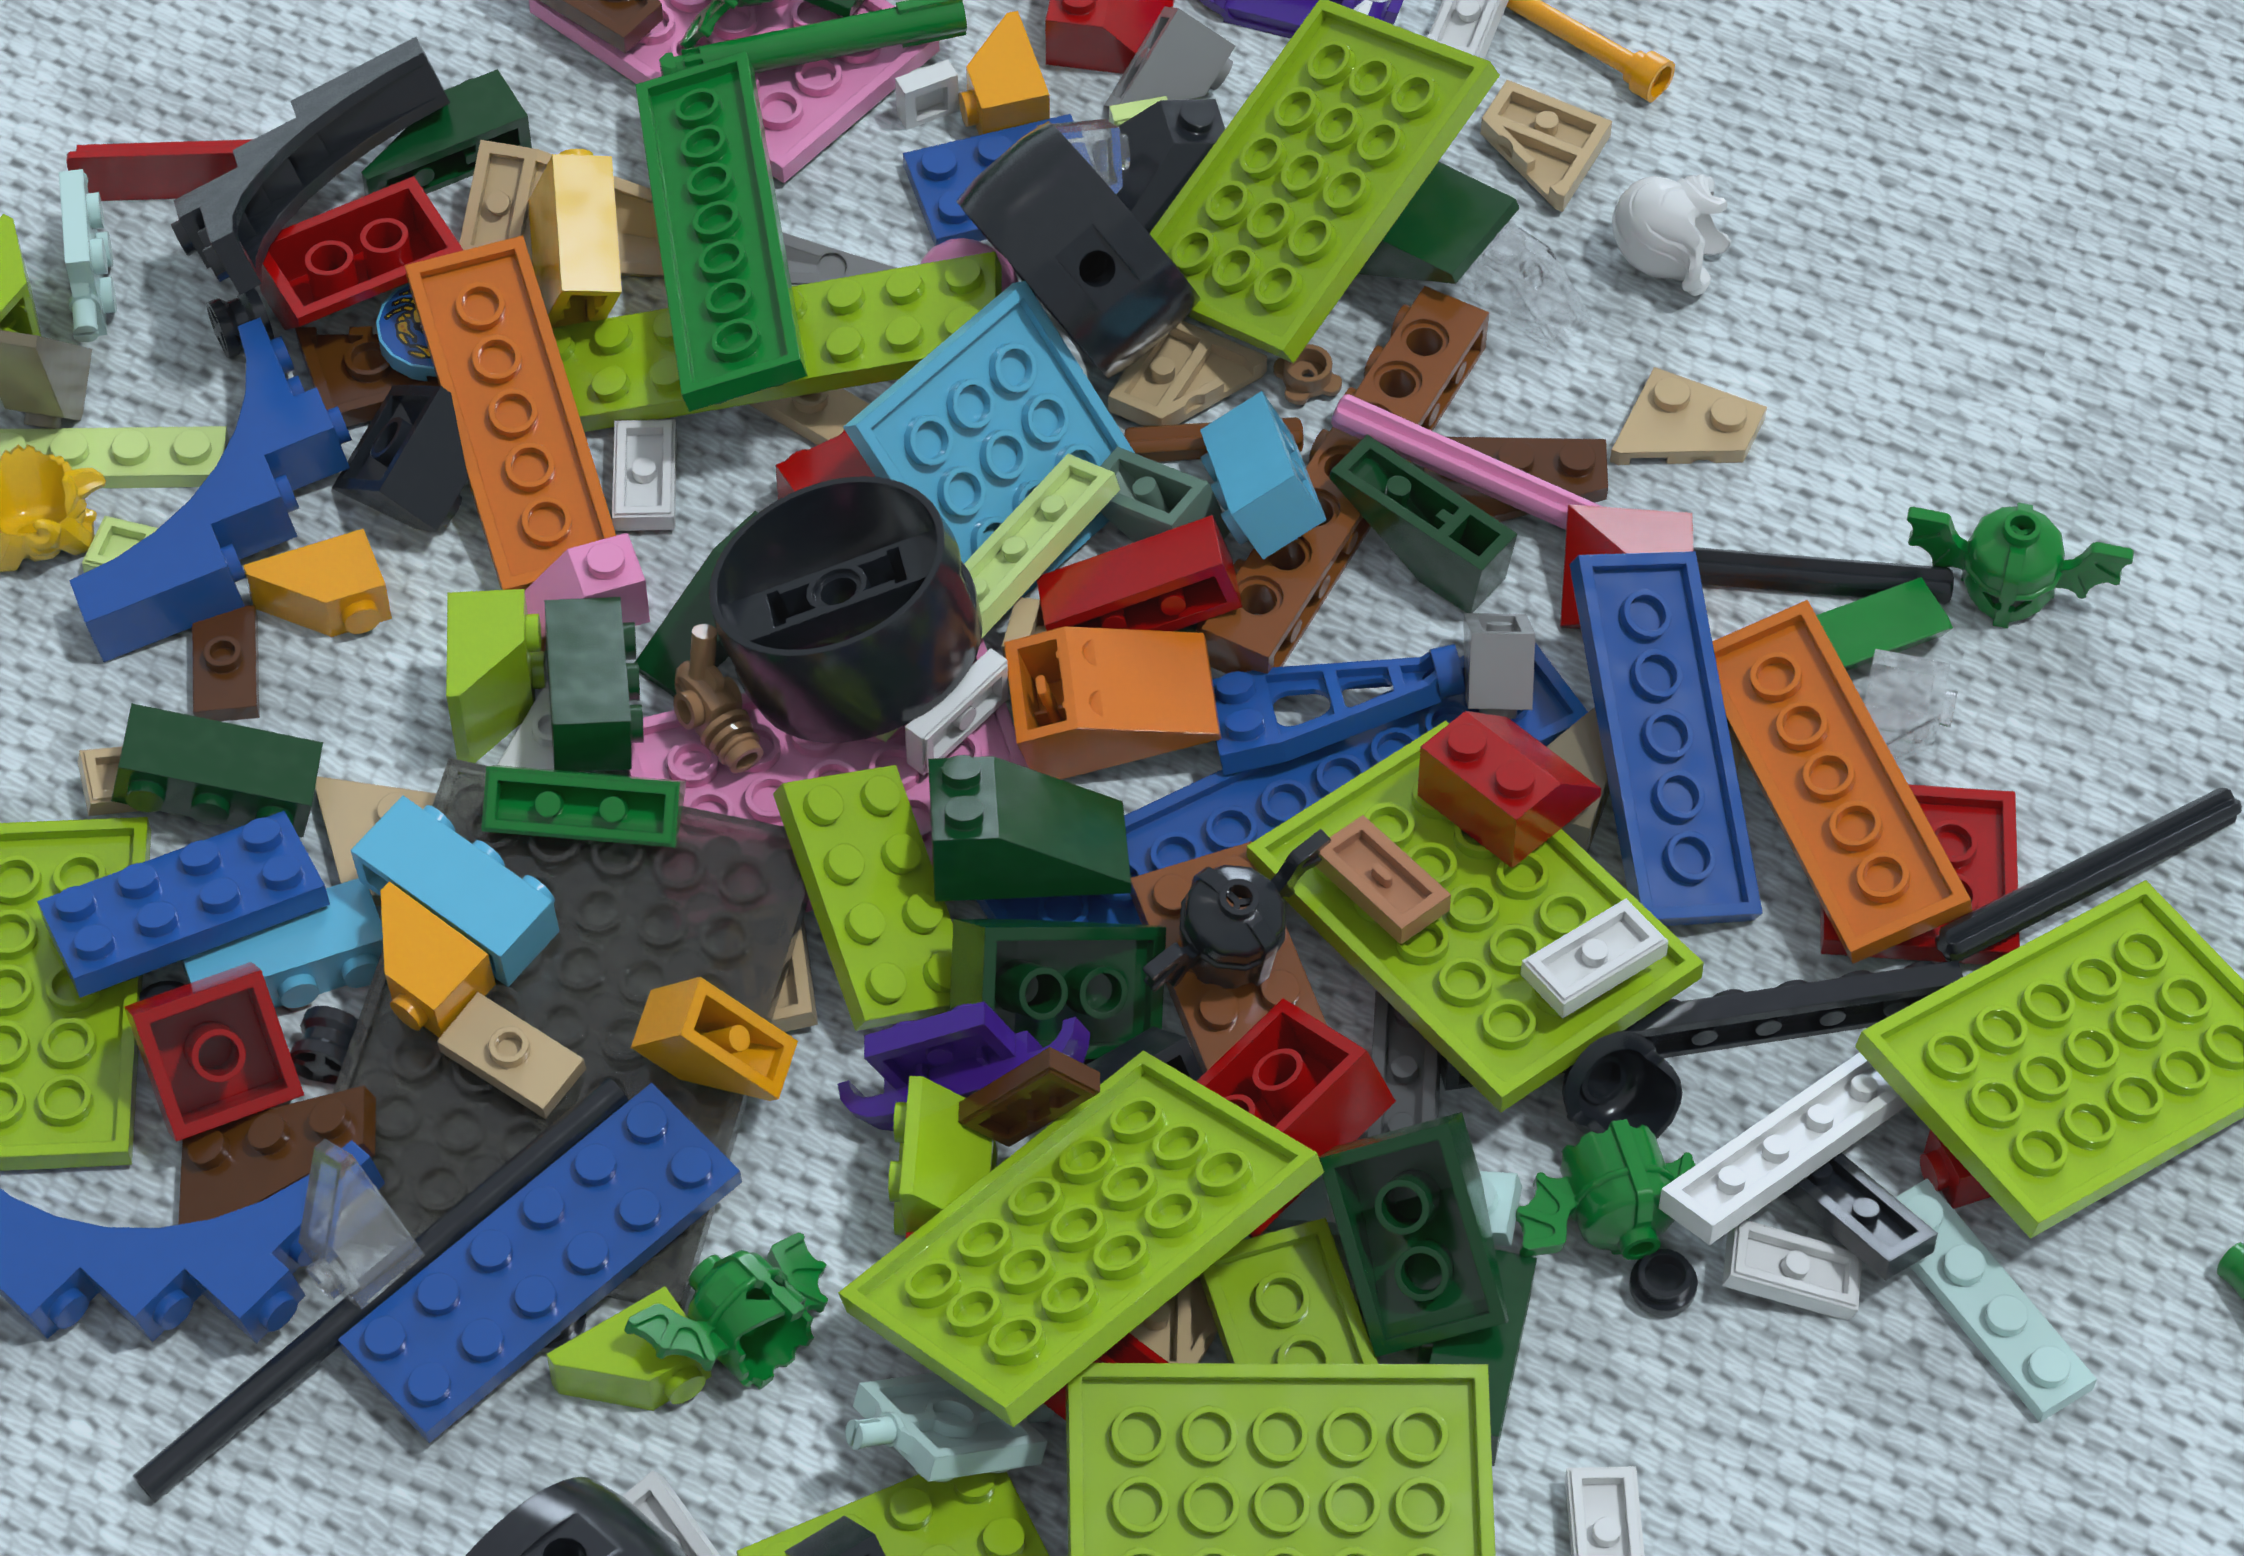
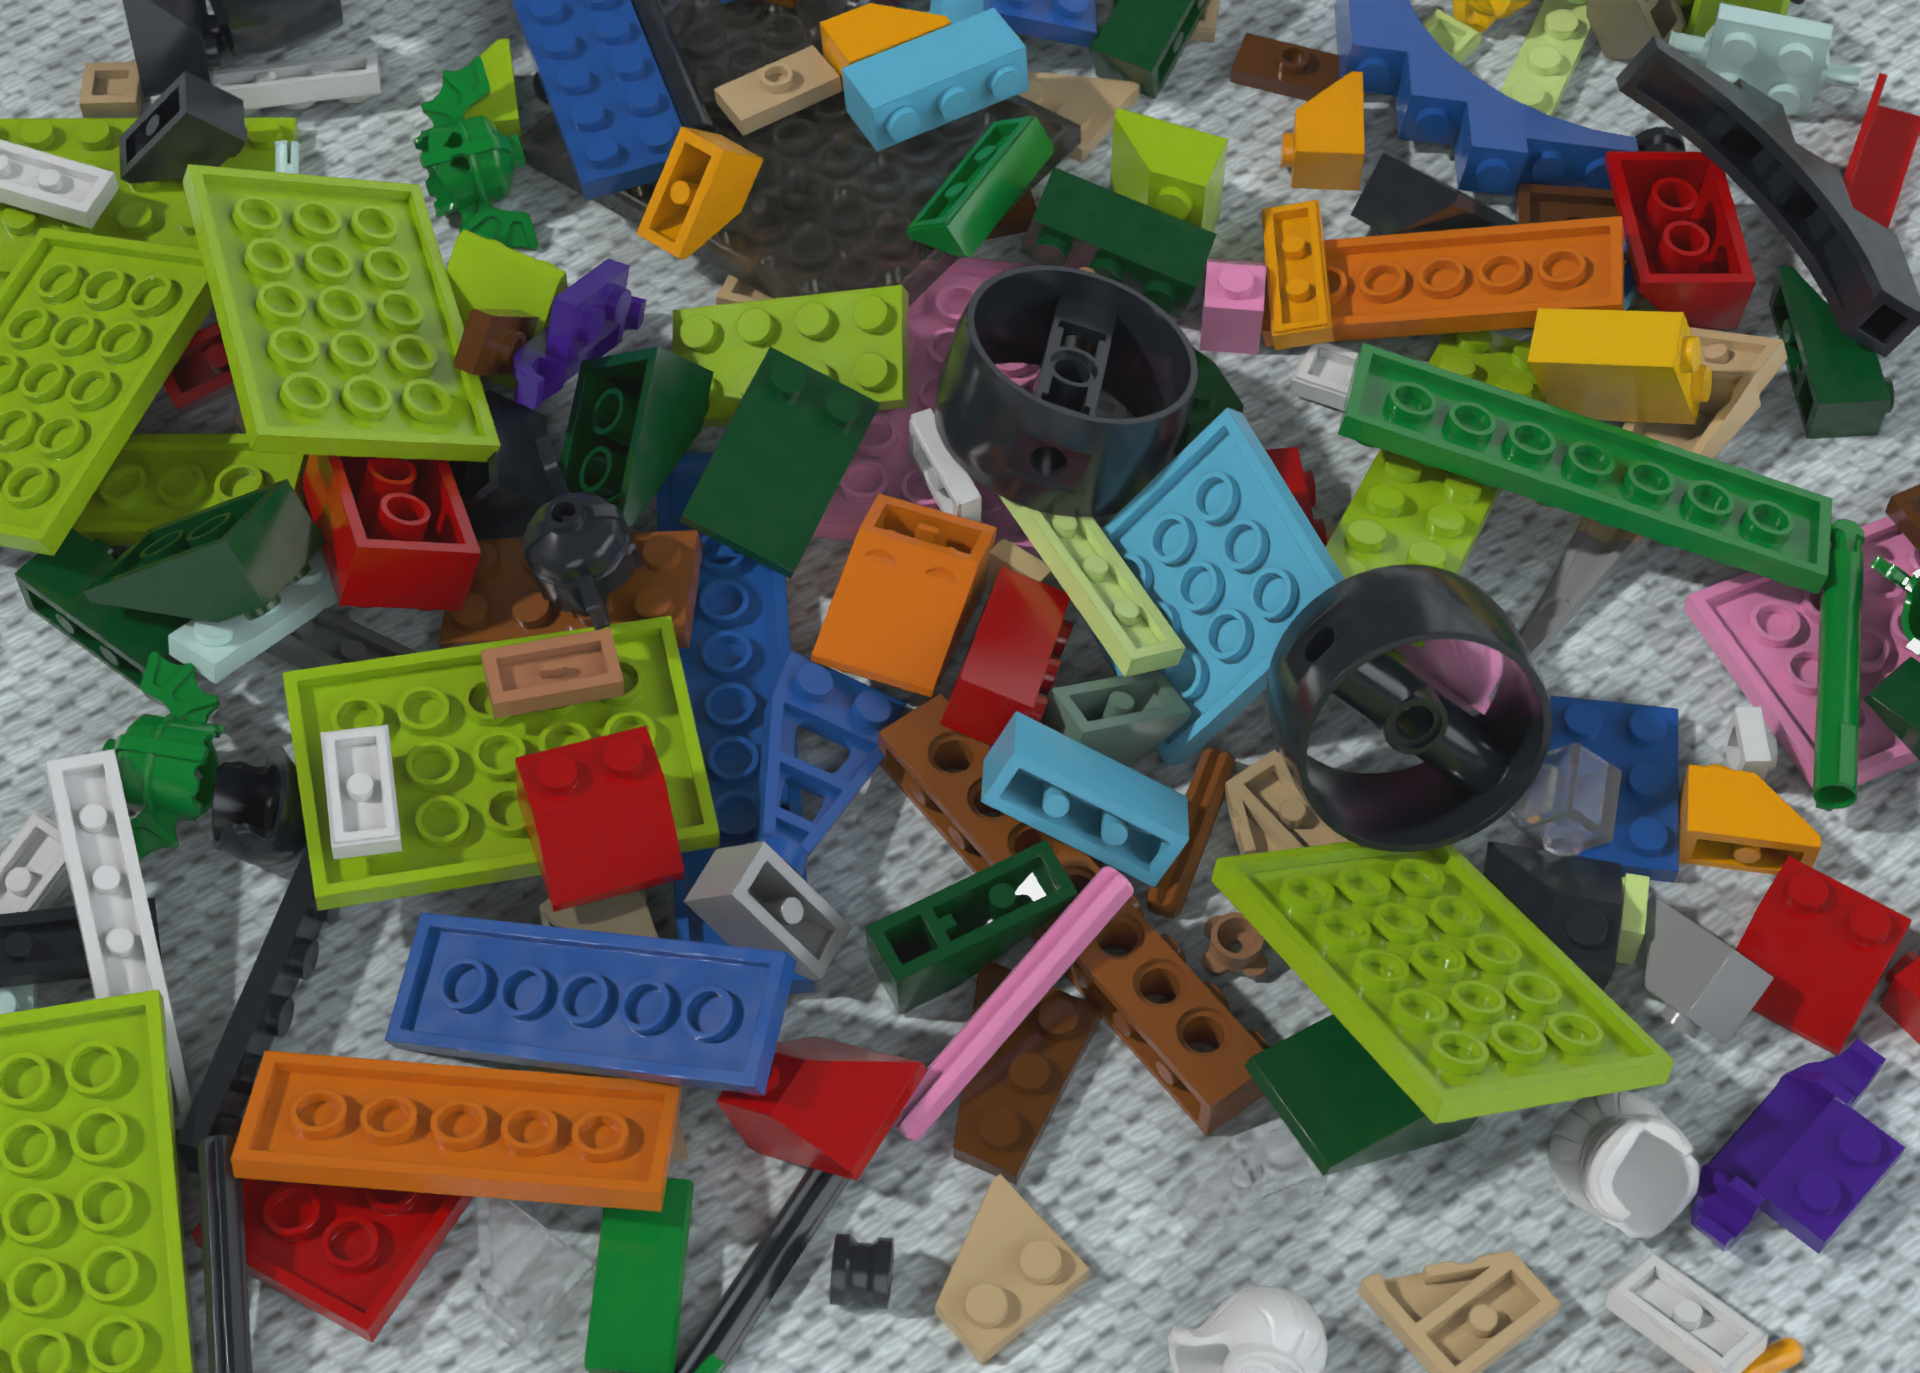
camera: 115 degrees right, 0 degrees up
none -> black wheel [830,1233,894,1310]
none -> light orange tile [1261,199,1334,351]

